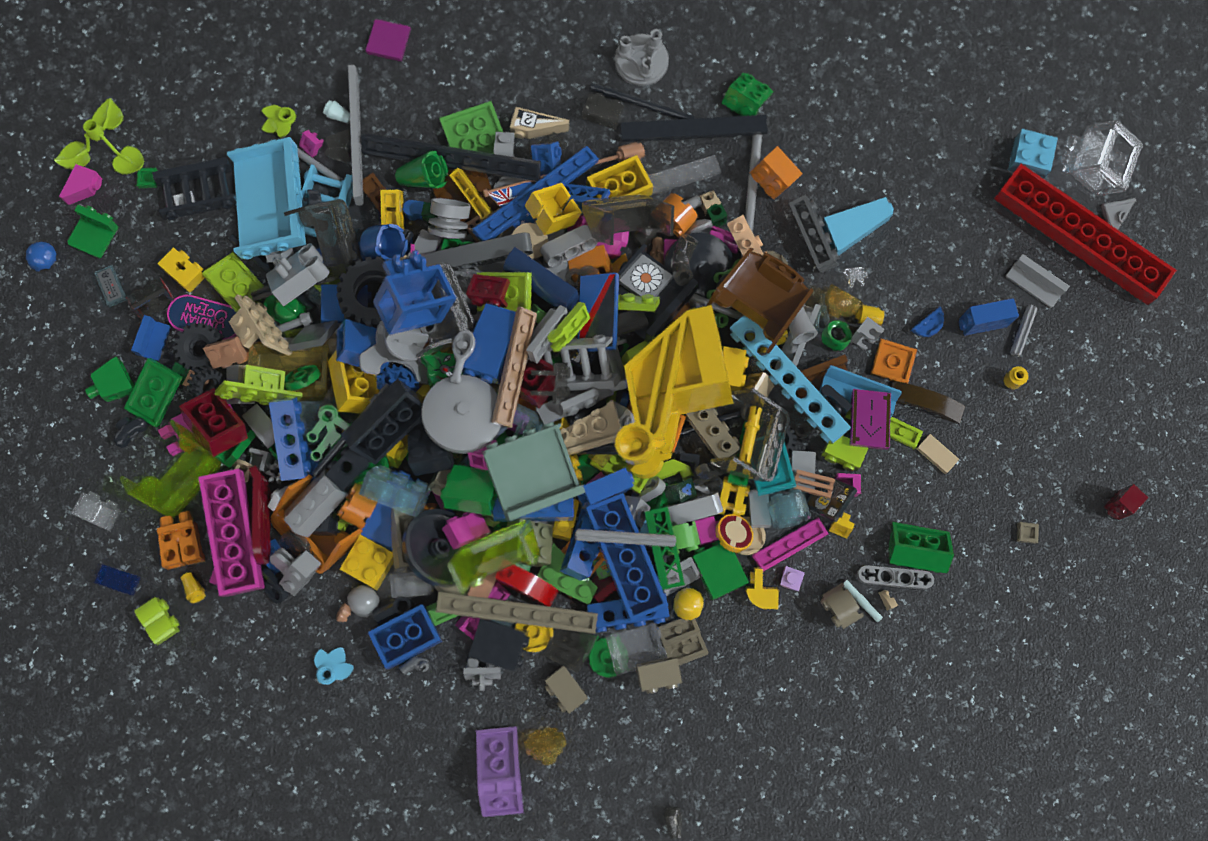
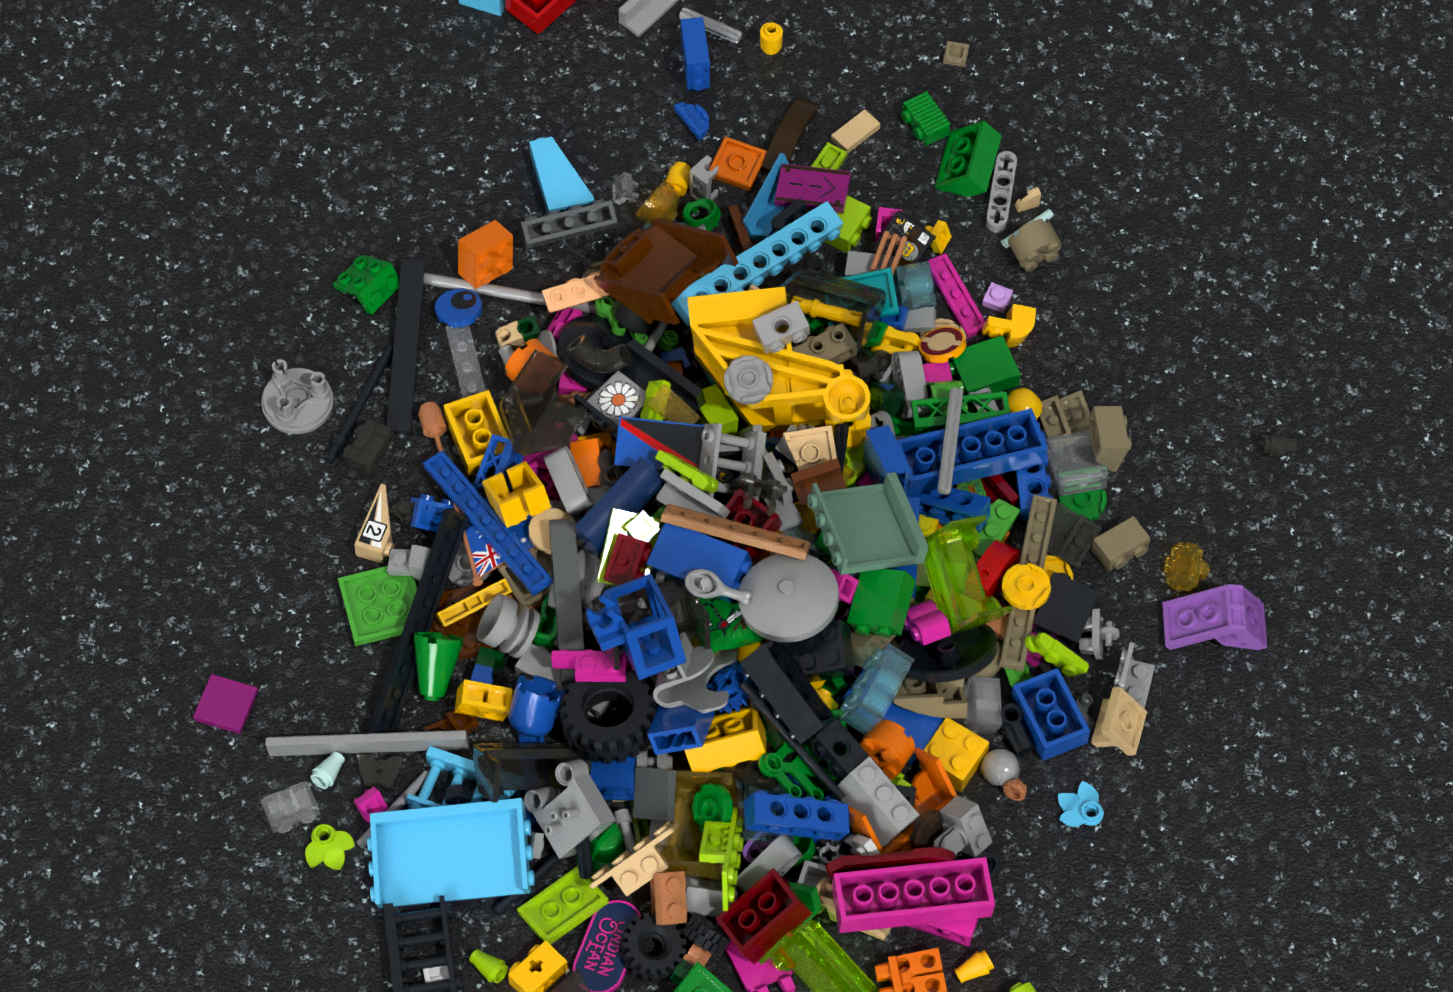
camera: 80 degrees left, 15 degrees down
none -> clear brick [260,781,320,833]
none -> blue tile [435,289,482,328]
none -> lime cone [469,949,508,983]
none -> tile [624,511,660,541]
none -> clear yellow plate [648,384,700,424]
none -> light grey tile [724,355,773,405]
none -> light grey brick [752,301,810,354]
none -> reddish brown panel [791,458,847,506]
none -> blue tile [880,306,909,331]
none -> green brick [901,91,950,146]
none -> yellow tile [1001,563,1051,610]
none -> lime hinge [1024,632,1089,676]
none -> tan bracket [1091,687,1147,756]
none -> light grey bracket [1114,642,1155,709]

